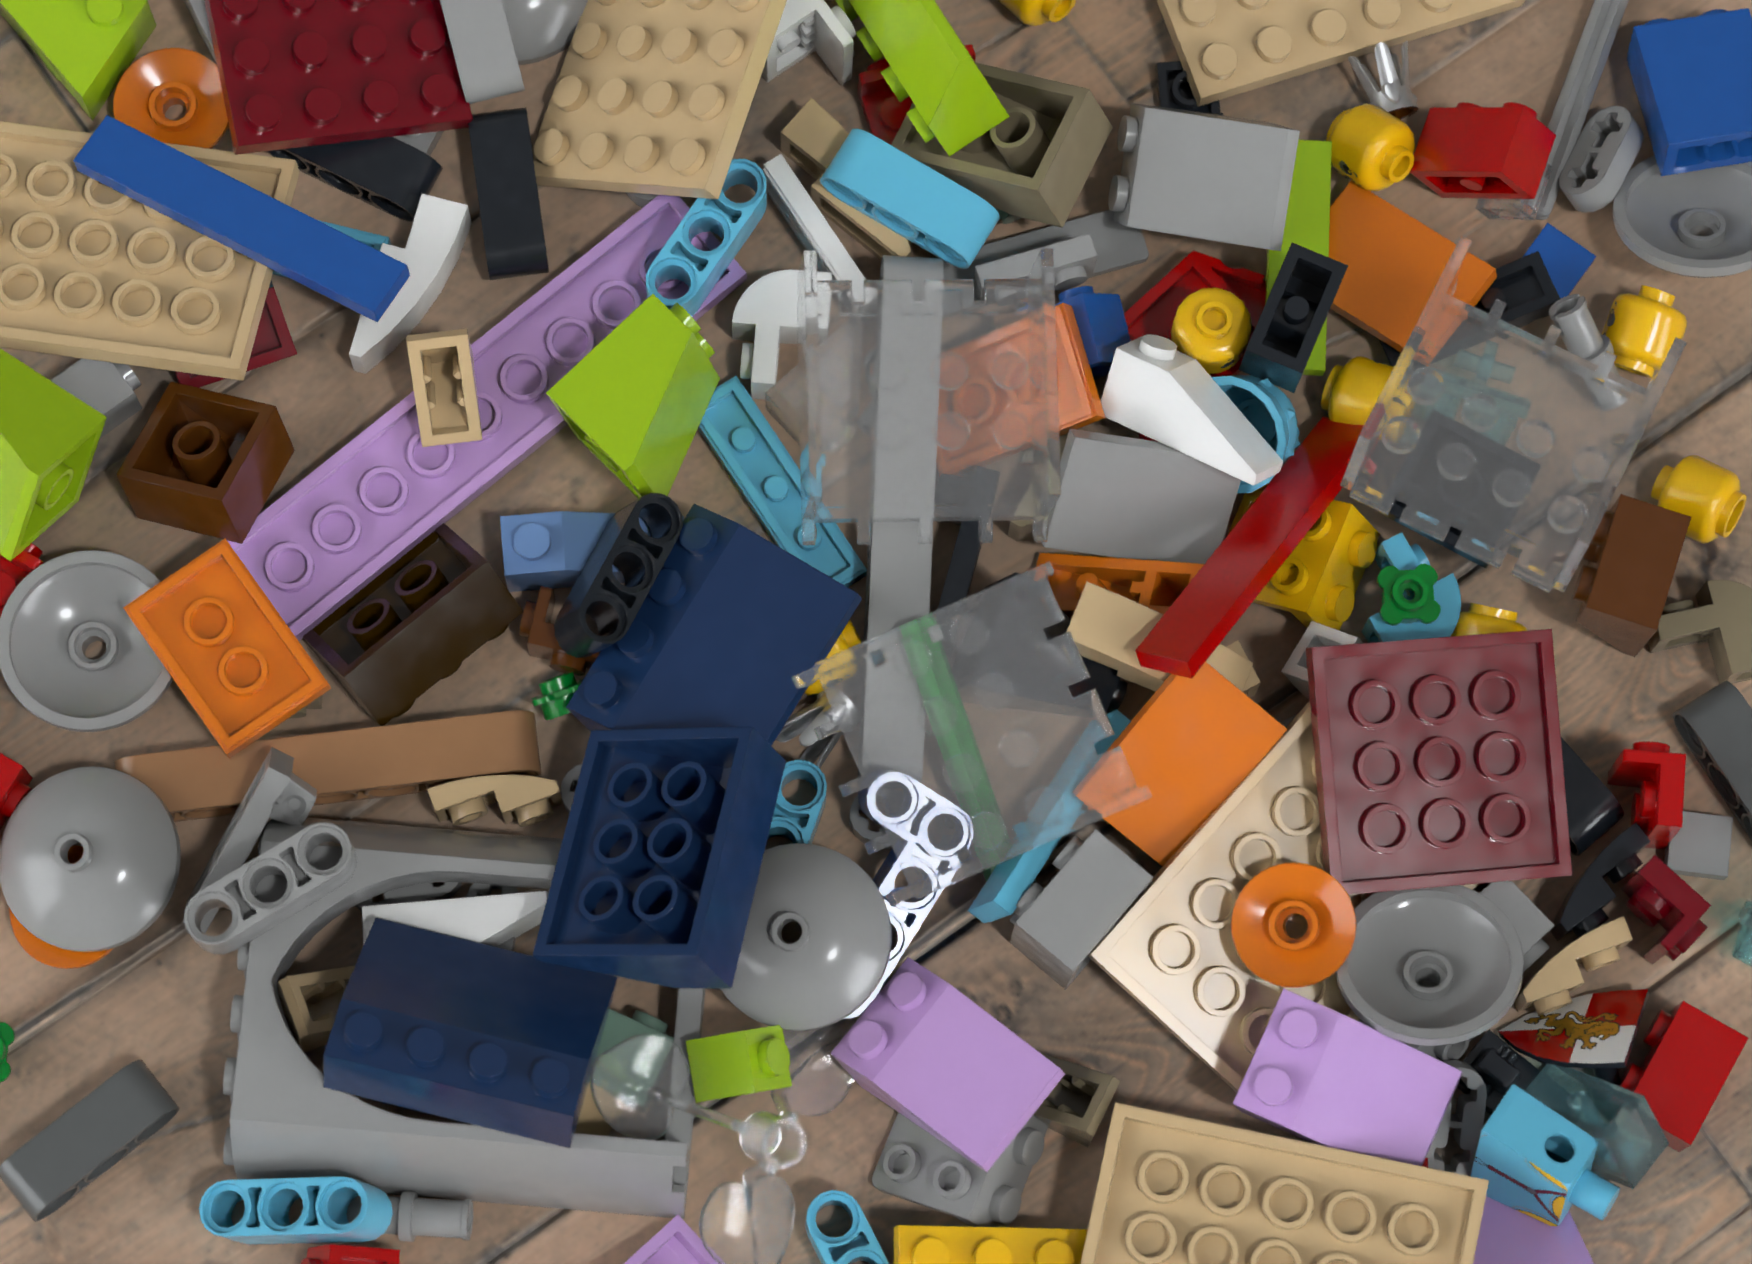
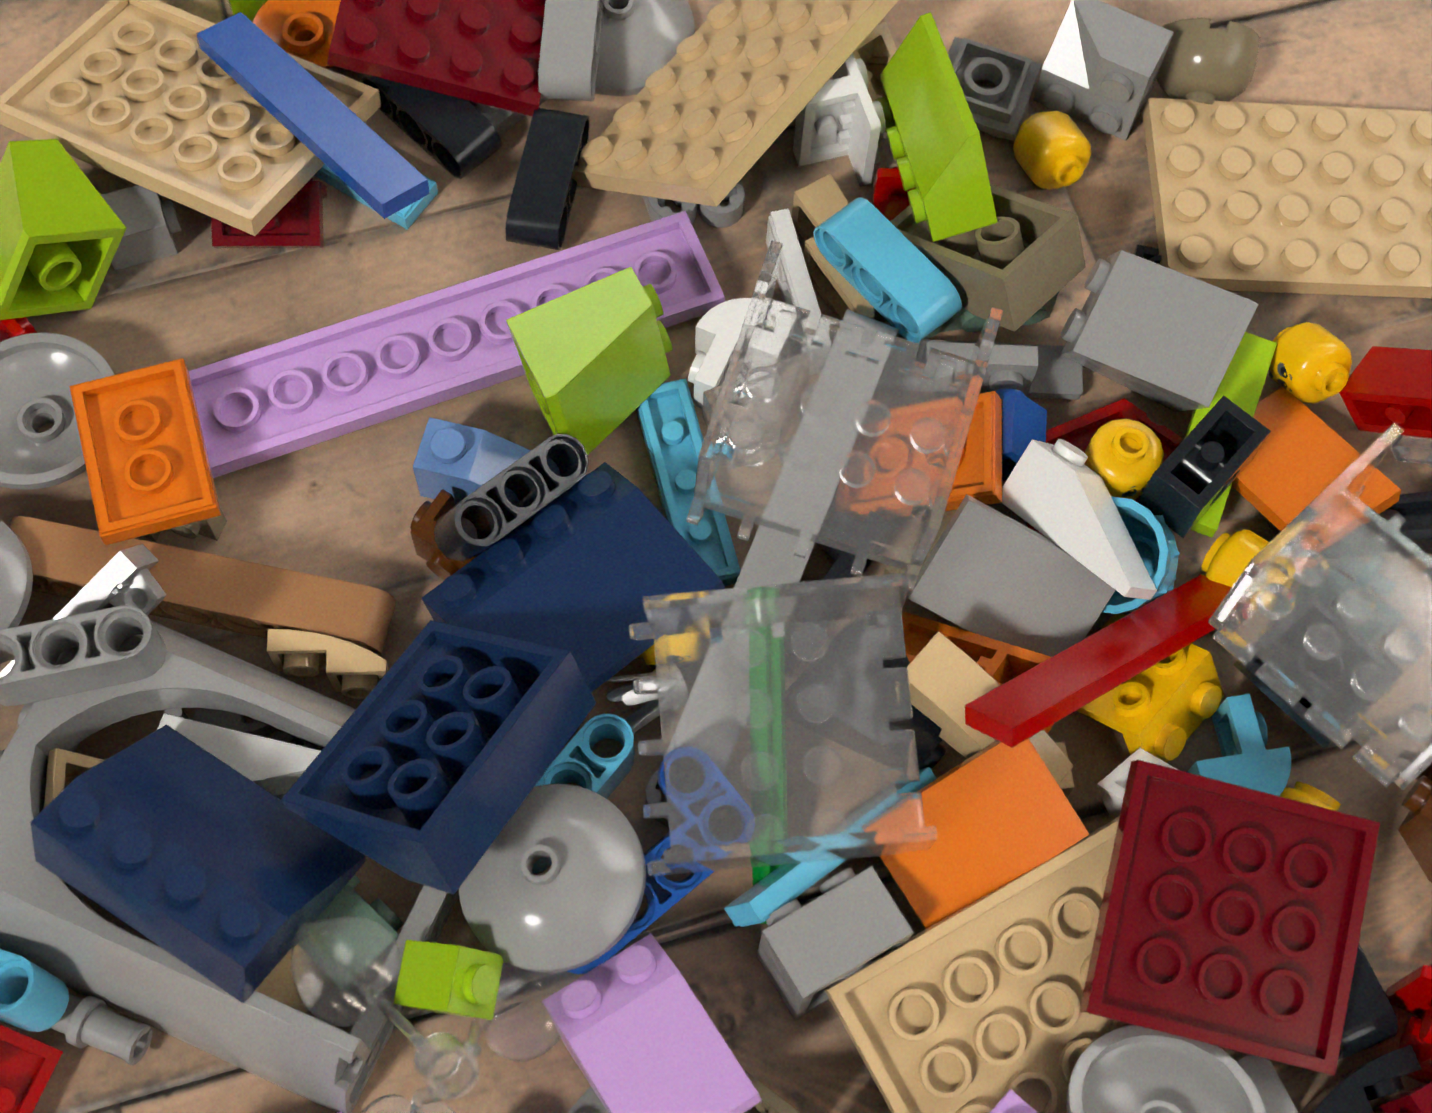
camera: 20 degrees right, 10 degrees down
reddish brown slope [116,382,295,544] -> none
dark brown slope [303,523,523,726] -> none
white slope [349,193,472,374] -> none
tan slope [406,328,482,447] -> none
green plate [531,671,583,720] -> none
medium azure beam [646,159,767,316] -> none
orange dish [1231,863,1357,988] -> none
flat silver piece [1348,41,1419,120] -> none
green plate [1377,564,1441,626] -> none

